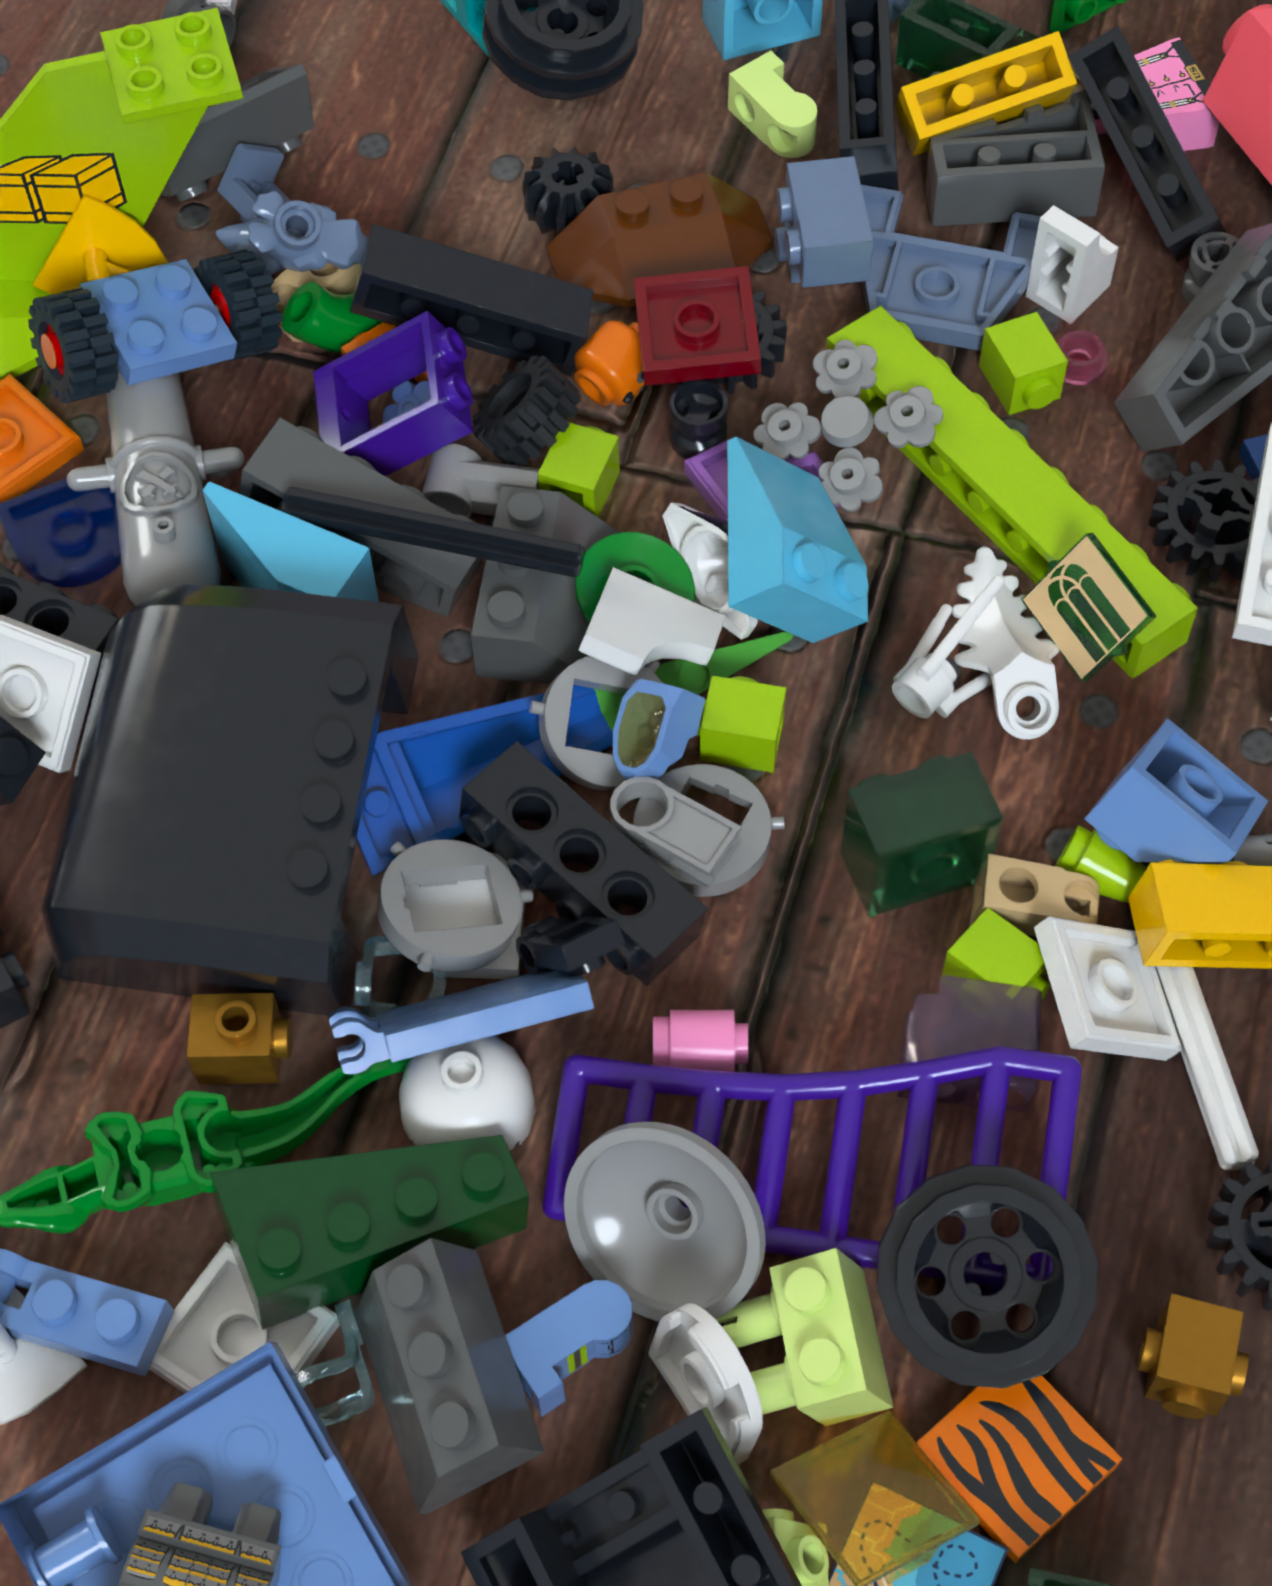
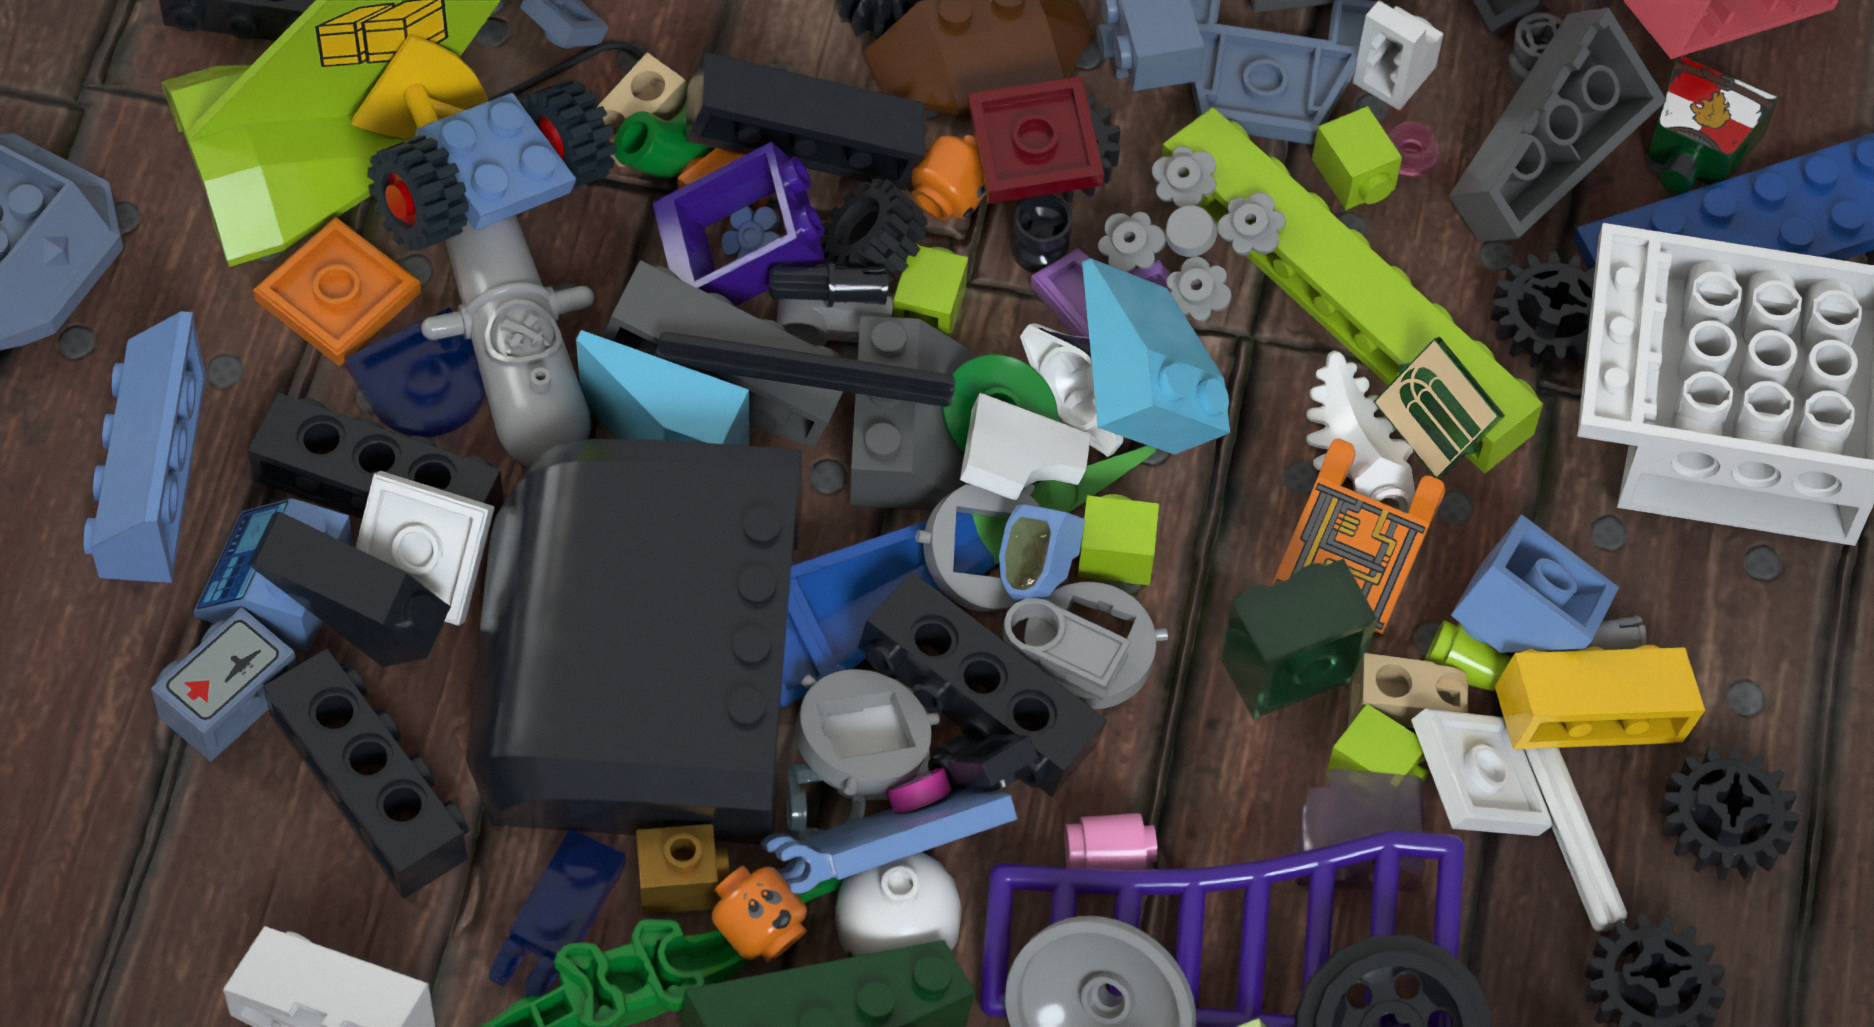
camera: 10 degrees left, 0 degrees up
sand blue animal [216,191,368,275] -> none
white plant [892,575,1005,719] -> none
none -> clear blue hinge [489,829,626,997]
none -> orange head [712,865,807,963]
none -> black axle [768,260,888,308]
none -> dark pink tile [885,767,952,814]
none -> flag [1271,439,1445,635]

